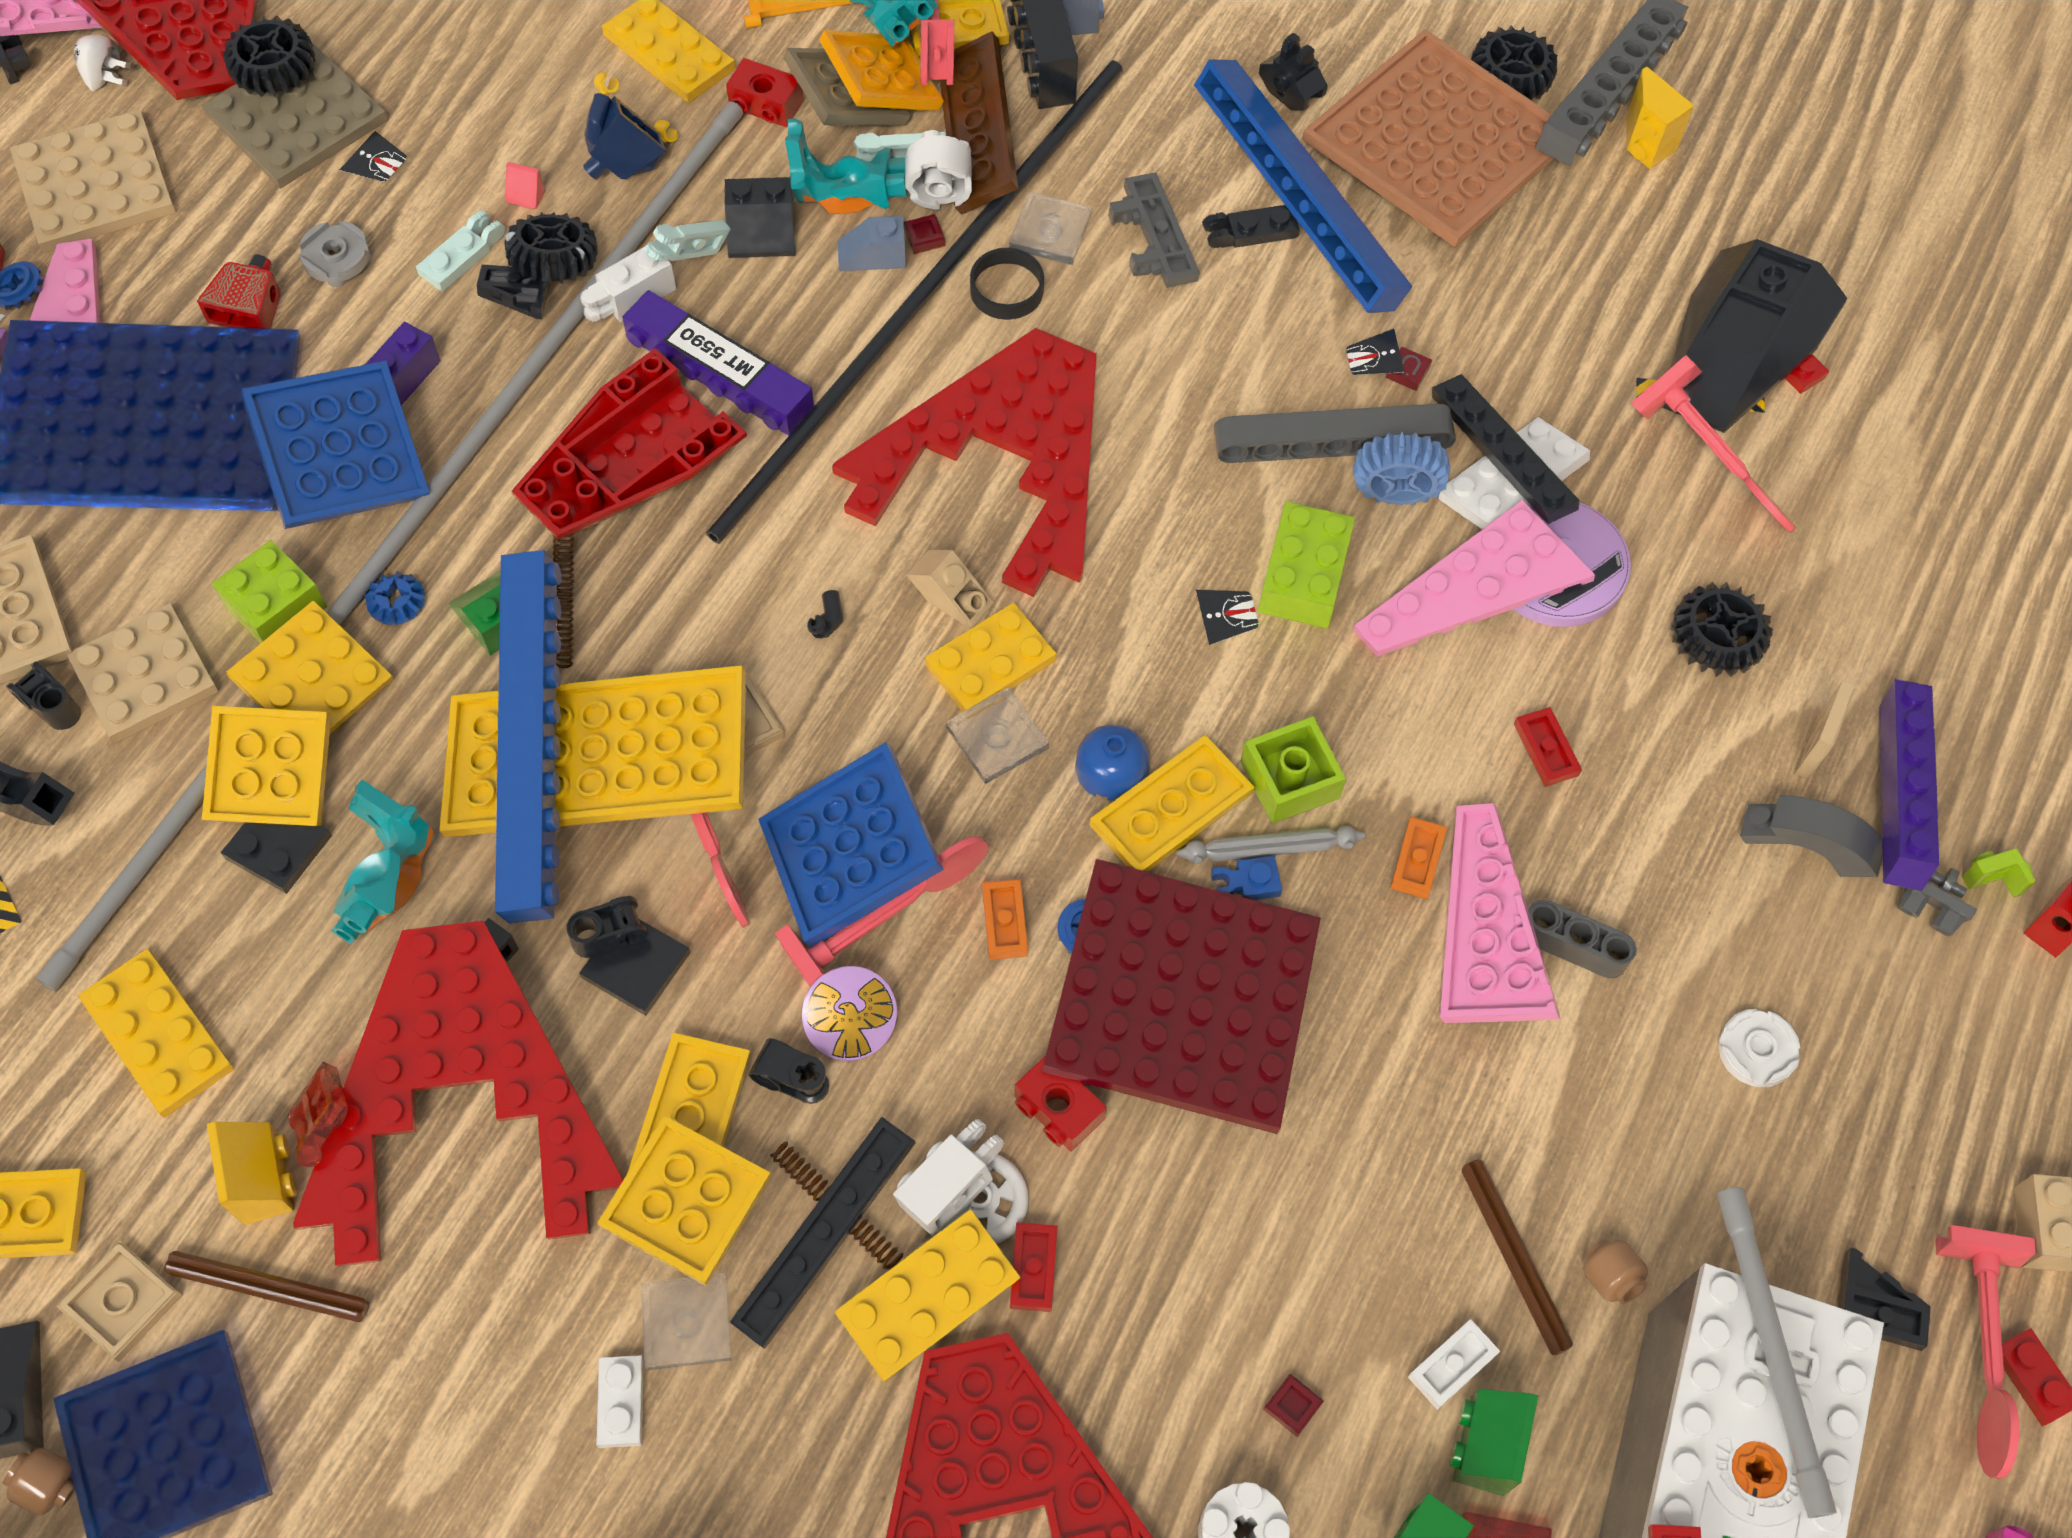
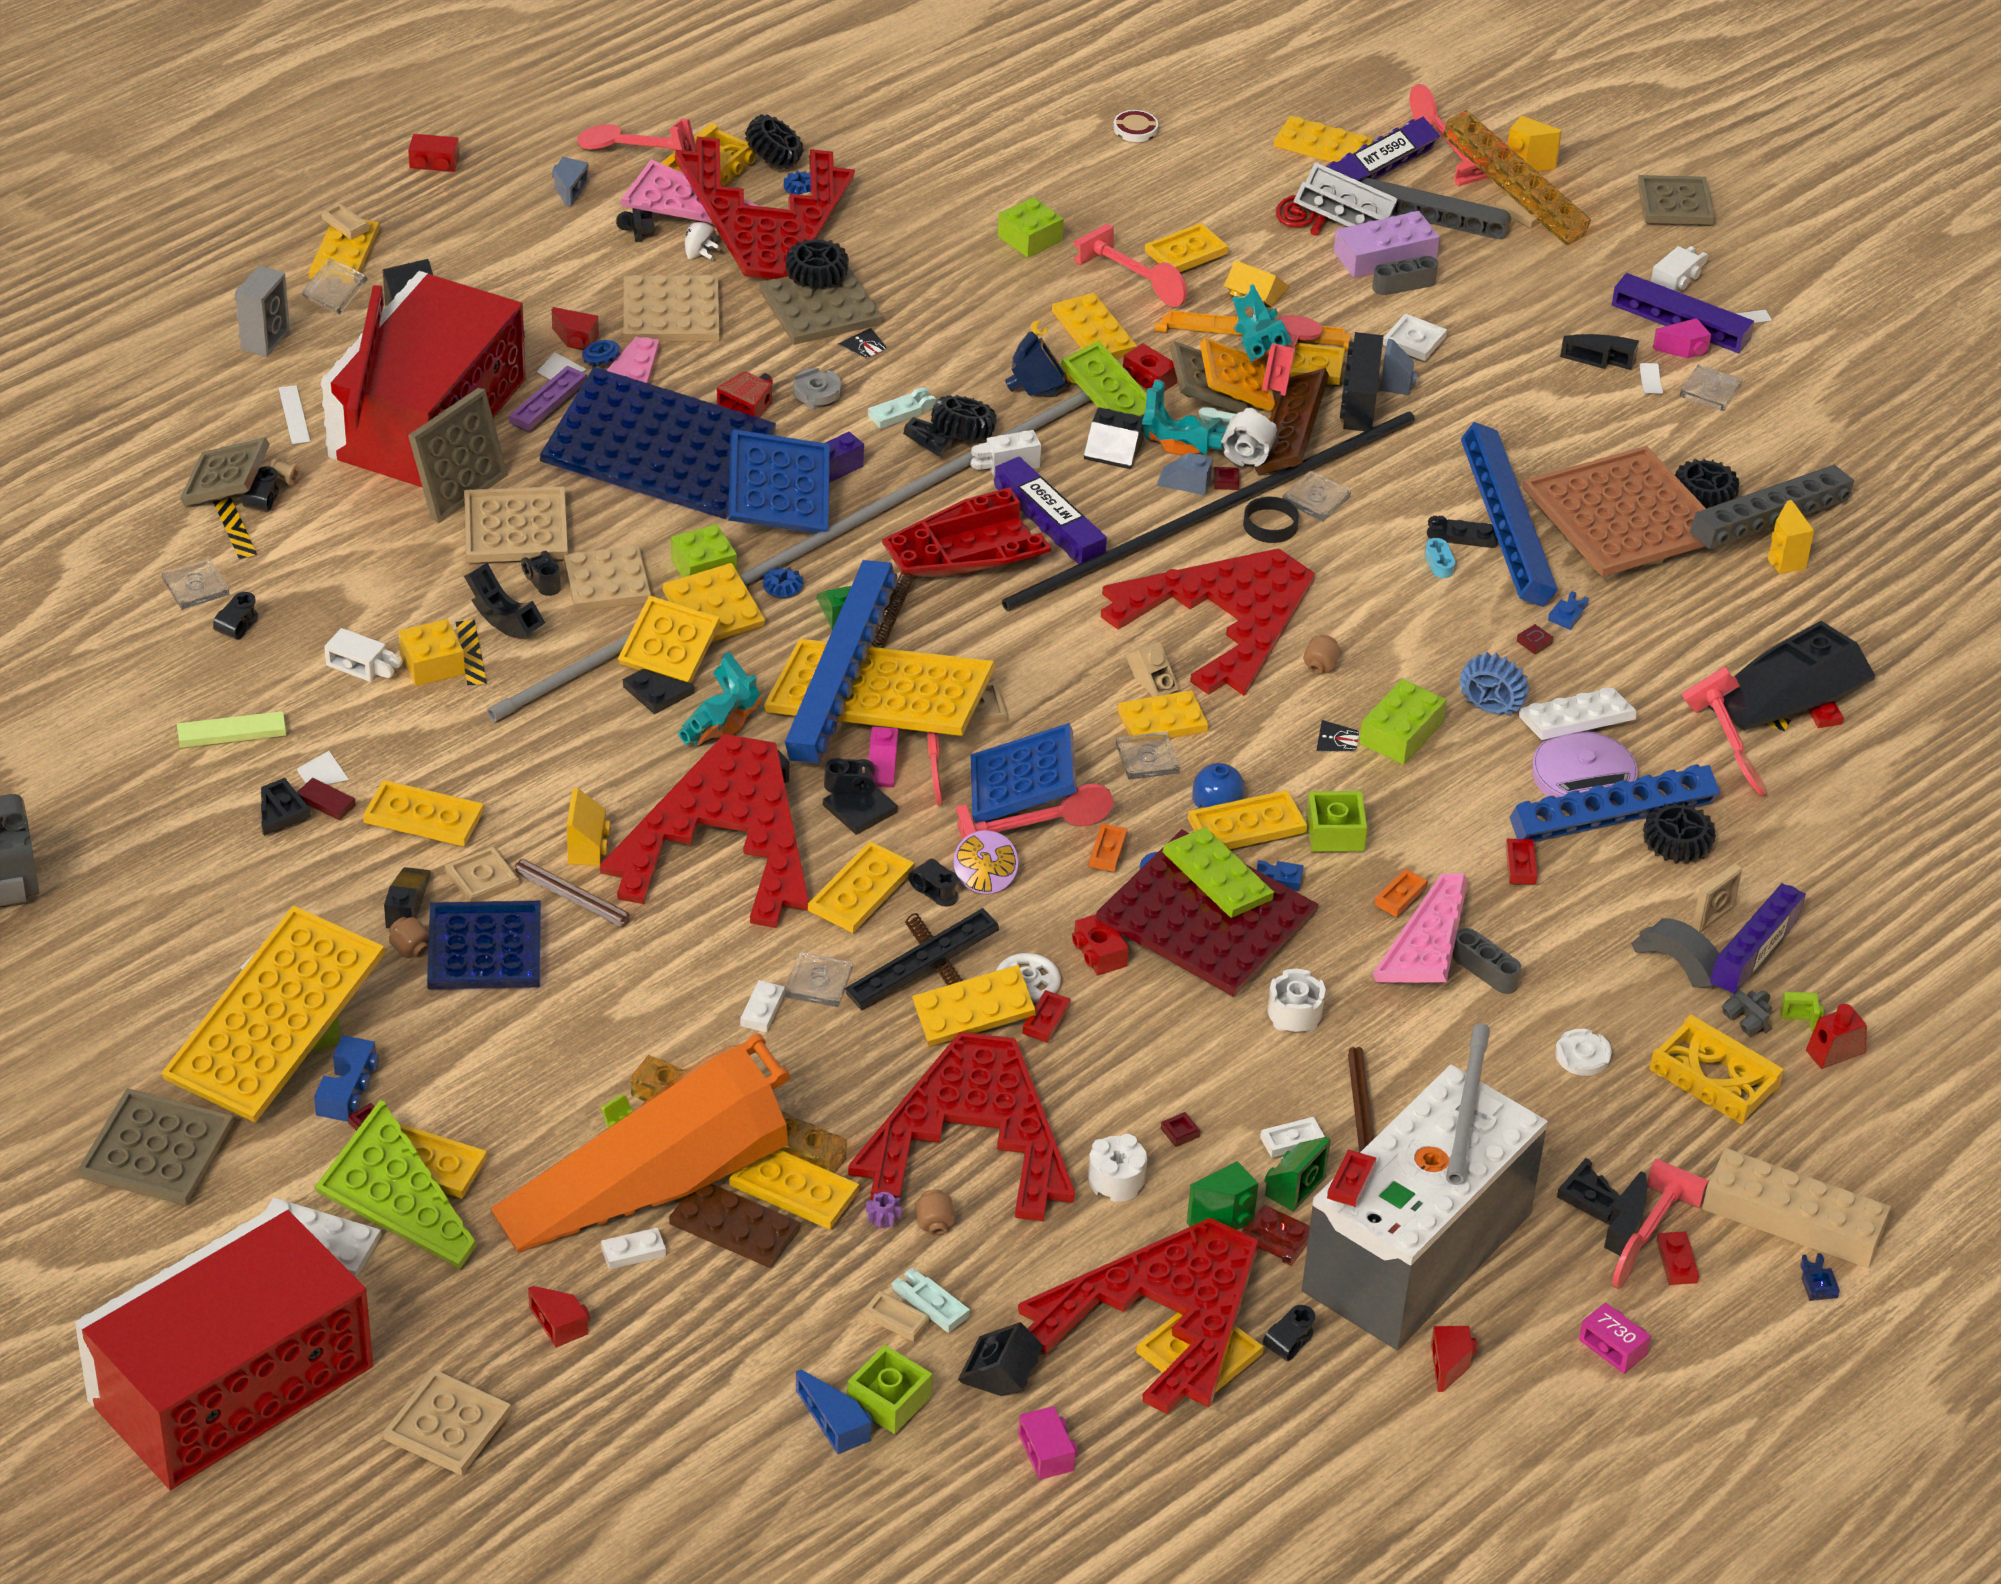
camera: 20 degrees right, 20 degrees down
yellow plate [77,948,235,1118] -> none
clear red plate [288,1062,348,1167] -> none
coral slope [505,162,545,209] -> none
yellow plate [597,1115,772,1286] -> none
light aqua hinge [644,220,731,261] -> none
black arm [807,590,843,639] -> none
white hinge [893,1119,1004,1237] -> none
dark grey hinge [1108,172,1200,288] -> none
light grey wheel [1177,826,1365,864] -> none
dark grey beam [1213,404,1456,463] -> none
black hinge [1259,33,1328,110] -> none
black sticker [1346,329,1404,375] -> none
bright pink wing [1354,500,1595,657] -> none
black plate [1432,374,1579,524] -> none
none -> dark pink slope [869,727,898,788]
none -> lime plate [1060,341,1147,417]
none -> lime plate [1163,827,1274,918]
none -> white brick [1267,969,1326,1032]
none -> medium nougat head [1303,635,1341,674]
none -> medium azure beam [1425,538,1455,578]
none -> blue brick [1509,764,1720,843]
none -> blue plate [1548,591,1589,630]
none -> black slope [1604,1171,1647,1256]
none -> yellow fence [1649,1014,1784,1124]

